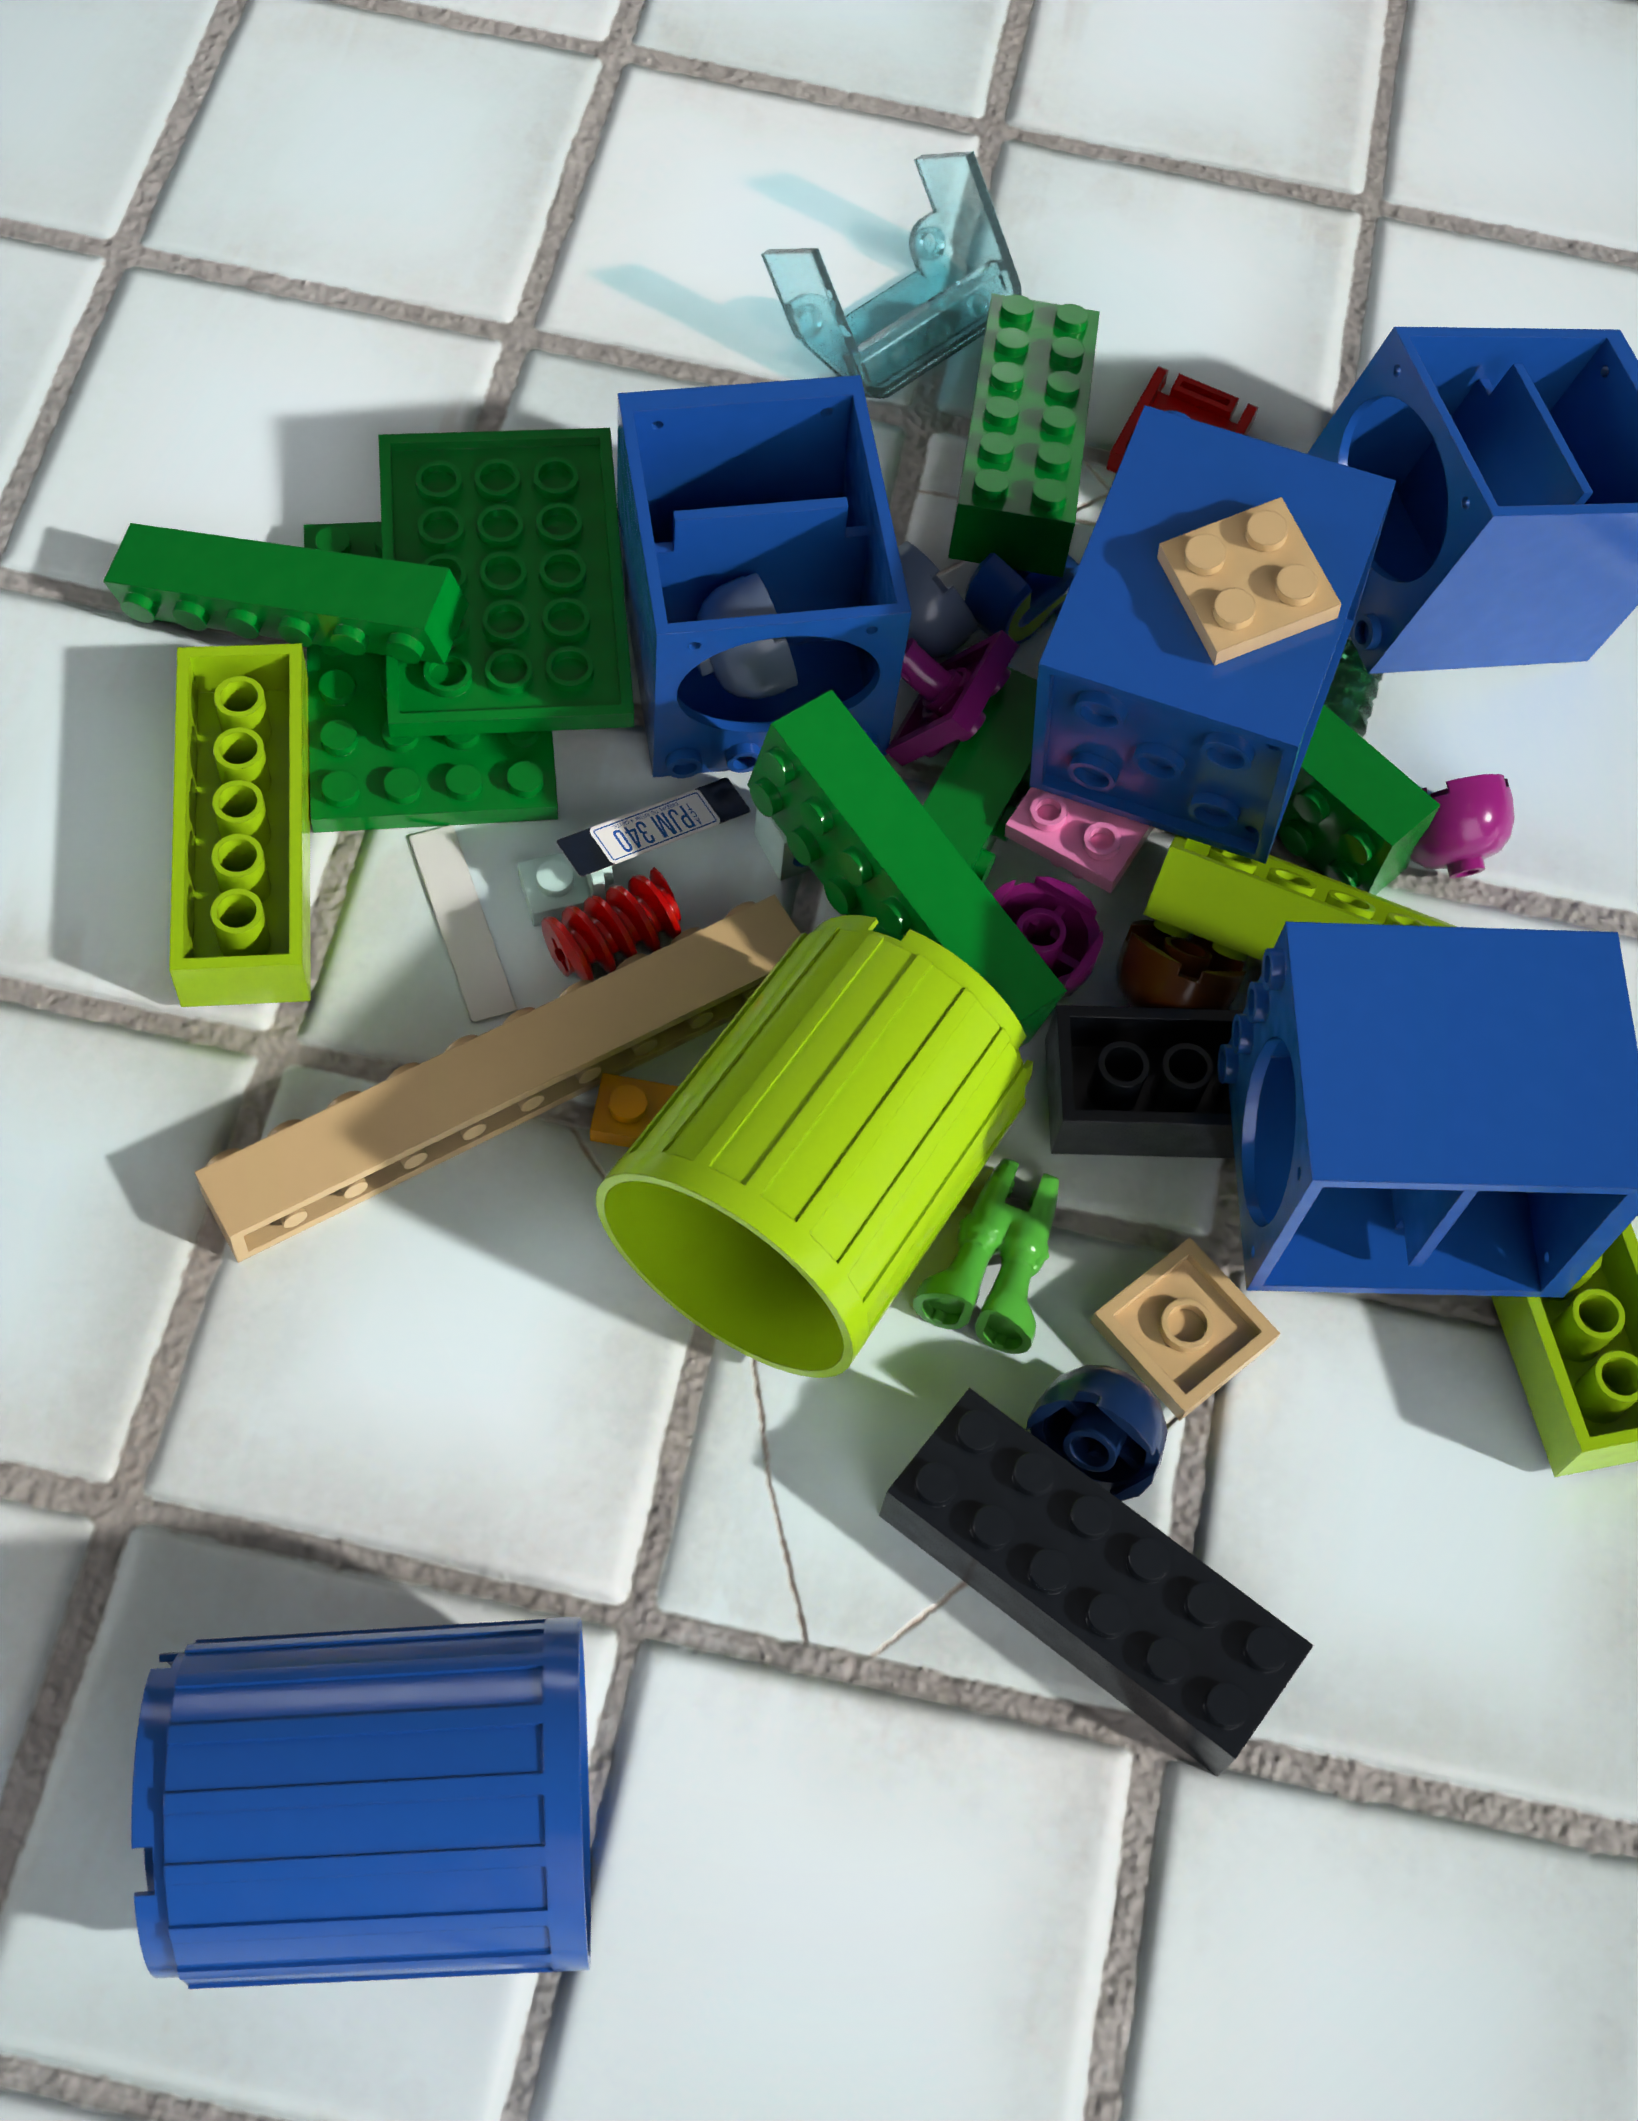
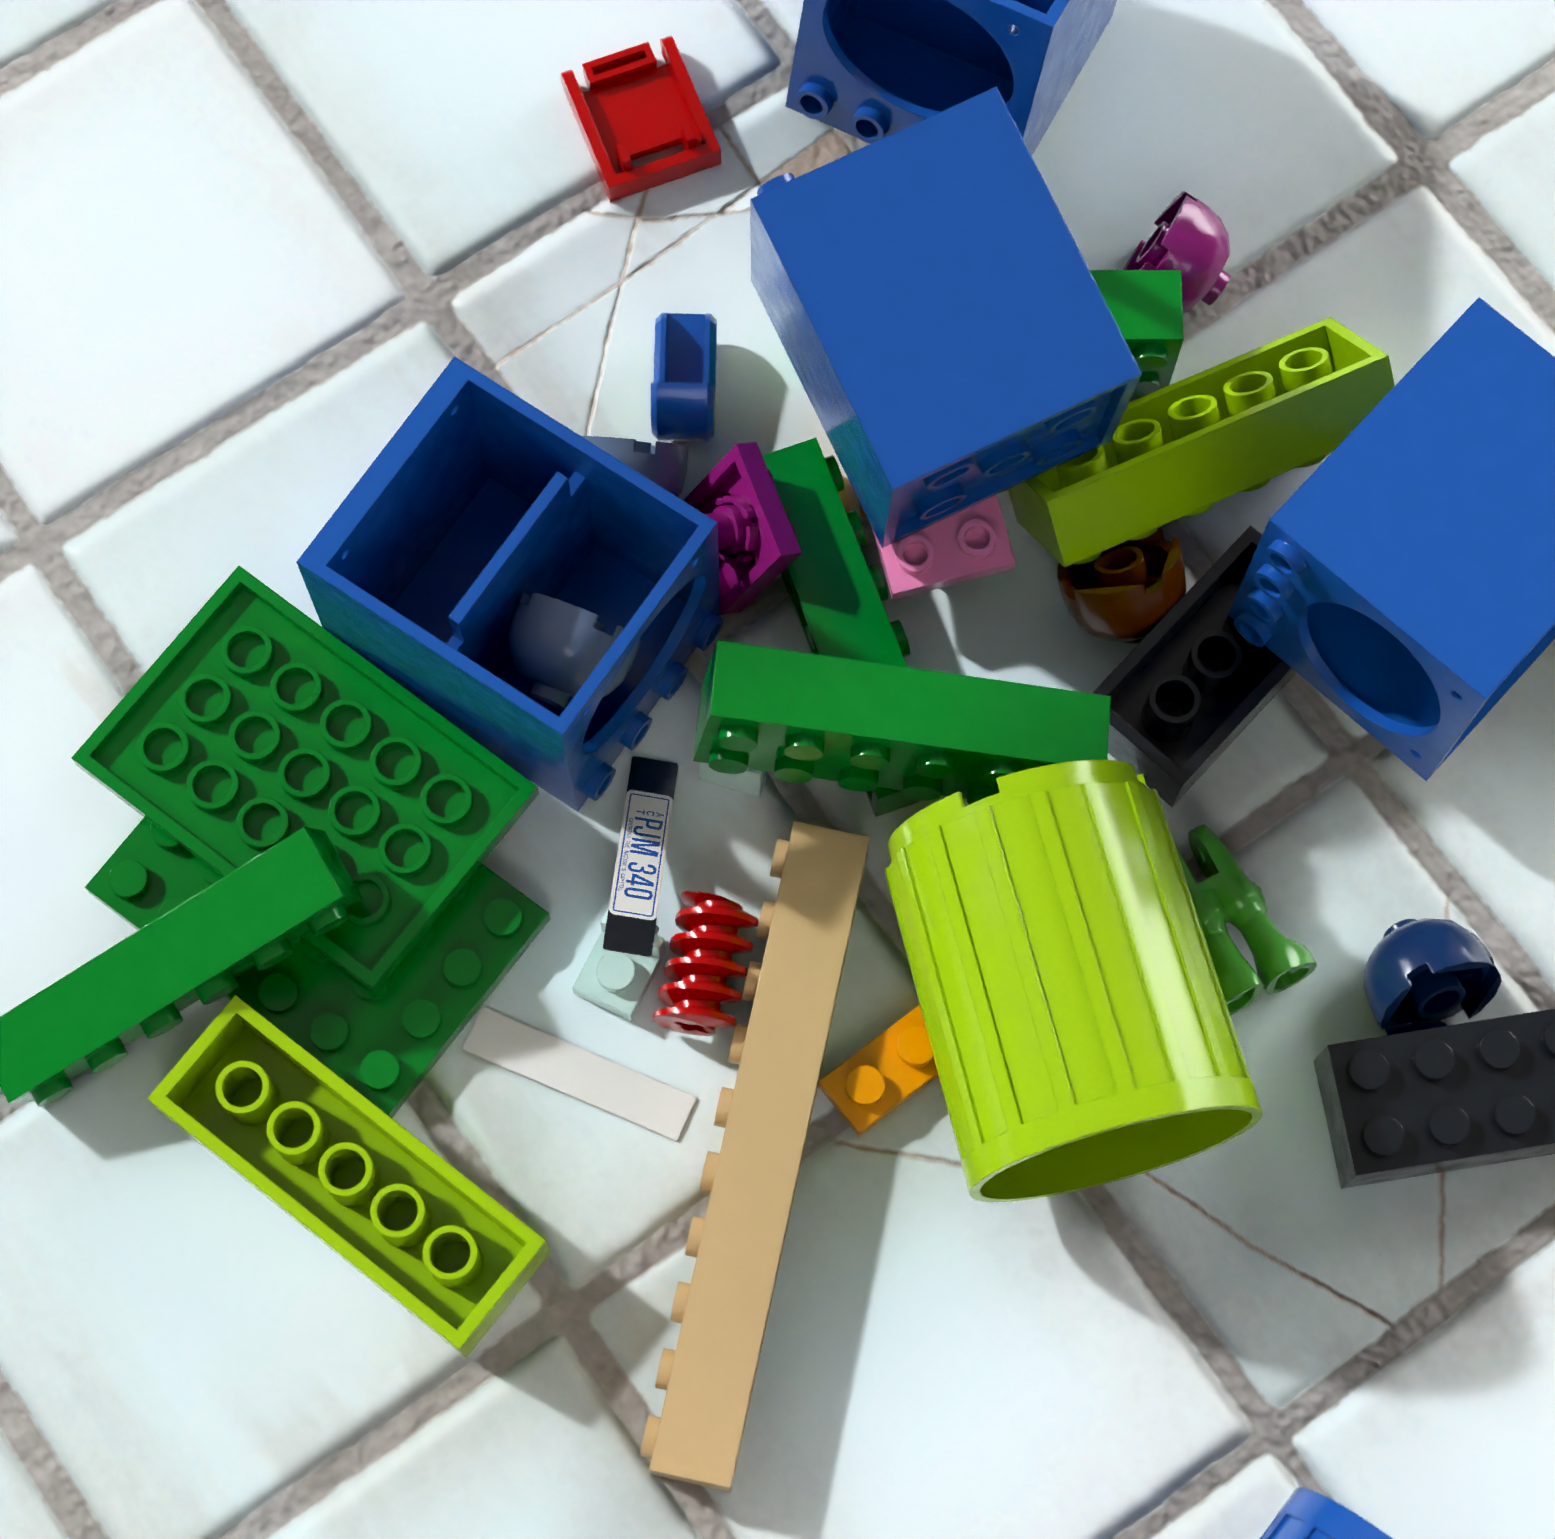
camera: 40 degrees left, 10 degrees up
clear light blue windscreen [761,151,1022,399] -> none
green brick [948,293,1100,578] -> none
magenta cylinder [992,876,1103,999] -> none
tan plate [1090,1237,1281,1421] -> none
tan plate [1157,497,1341,666] -> none

